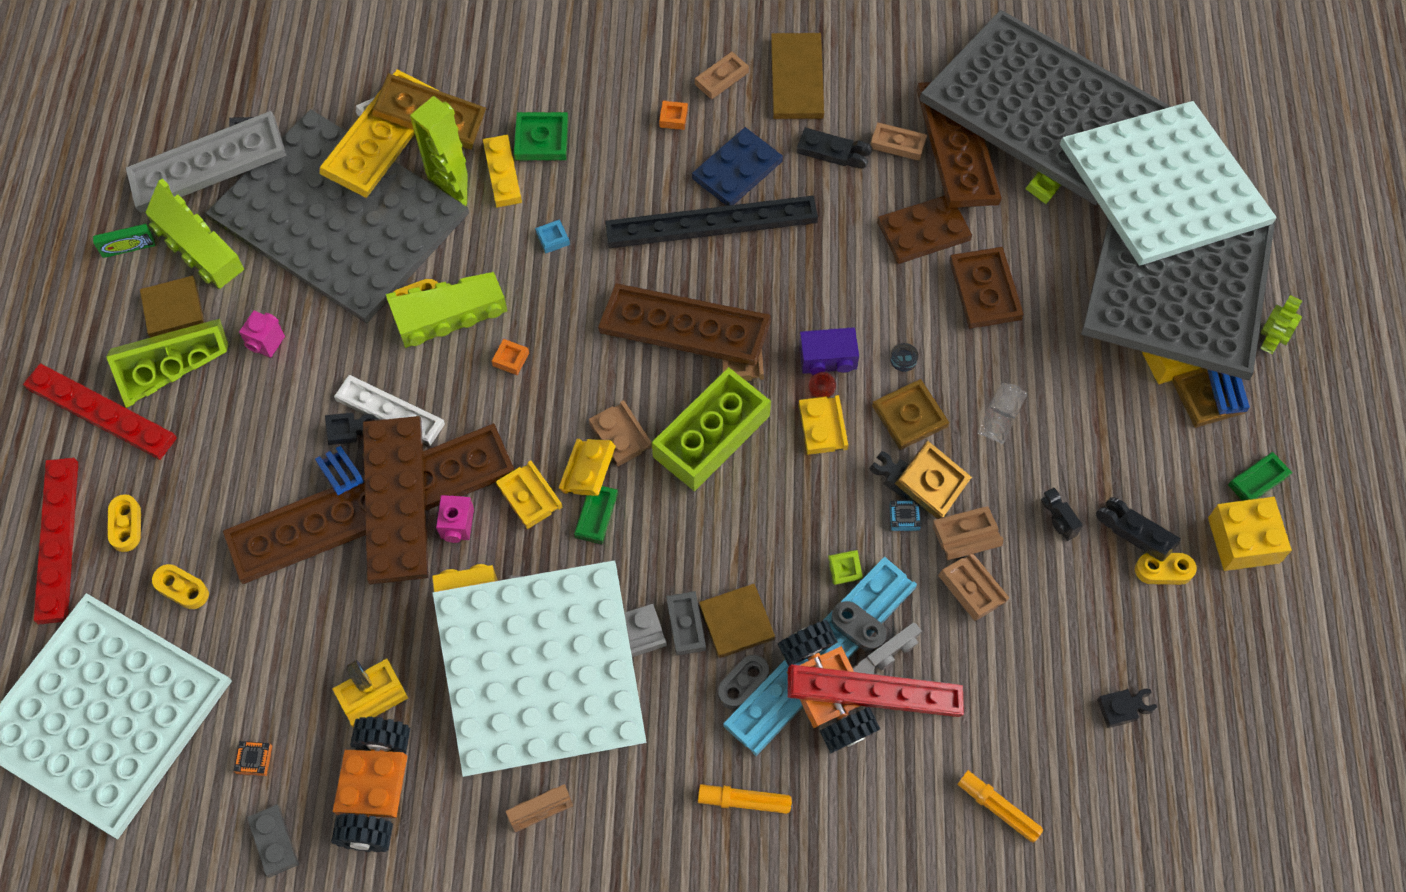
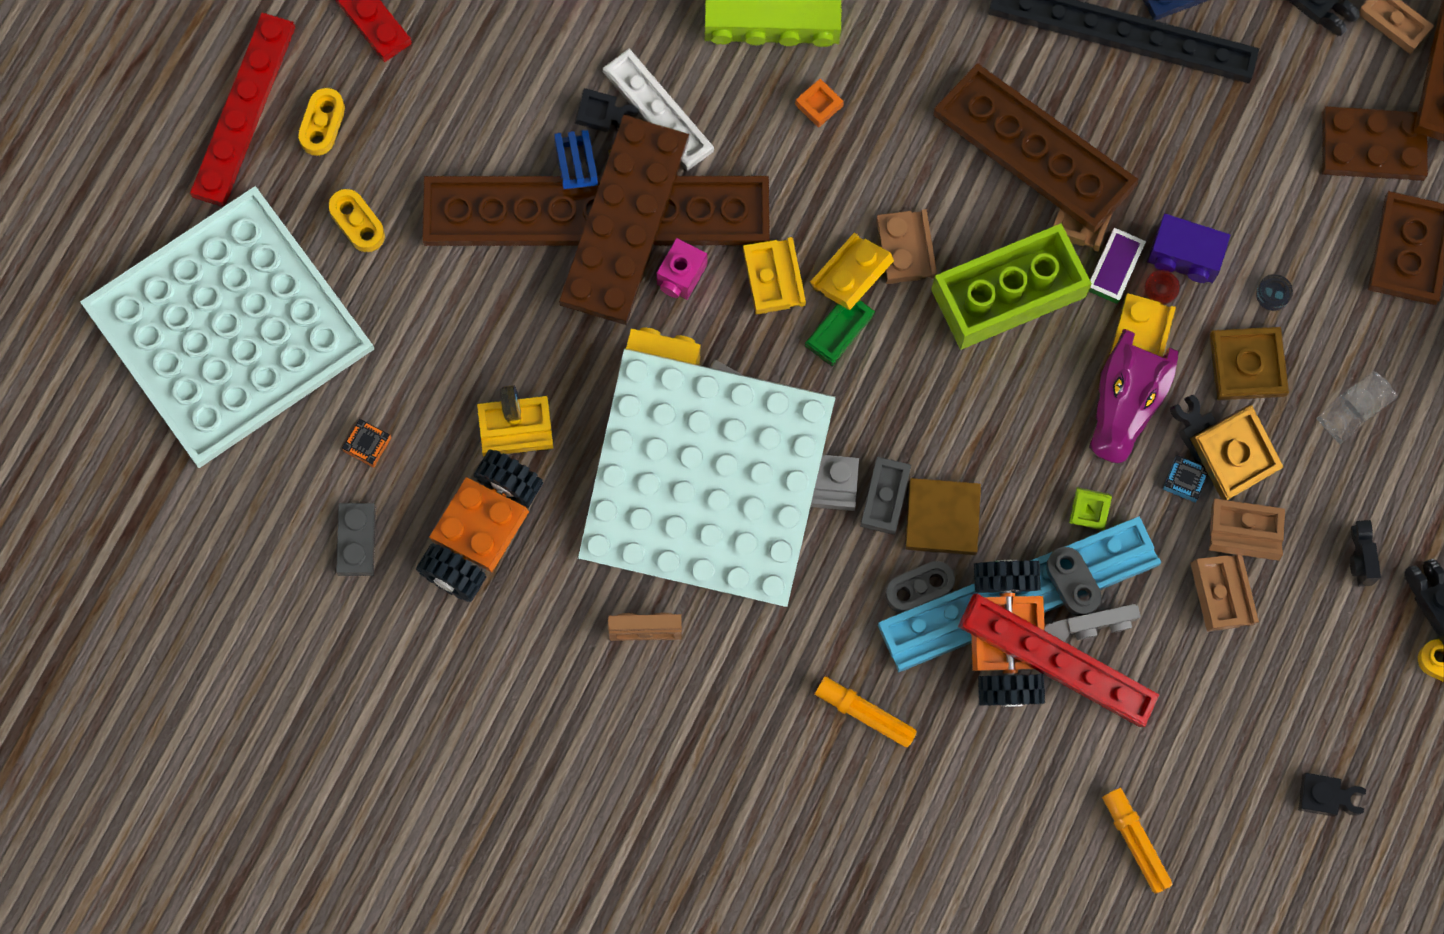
camera: 20 degrees right, 10 degrees up
none -> dark purple tile [1088,228,1146,304]
none -> magenta animal [1089,329,1178,463]

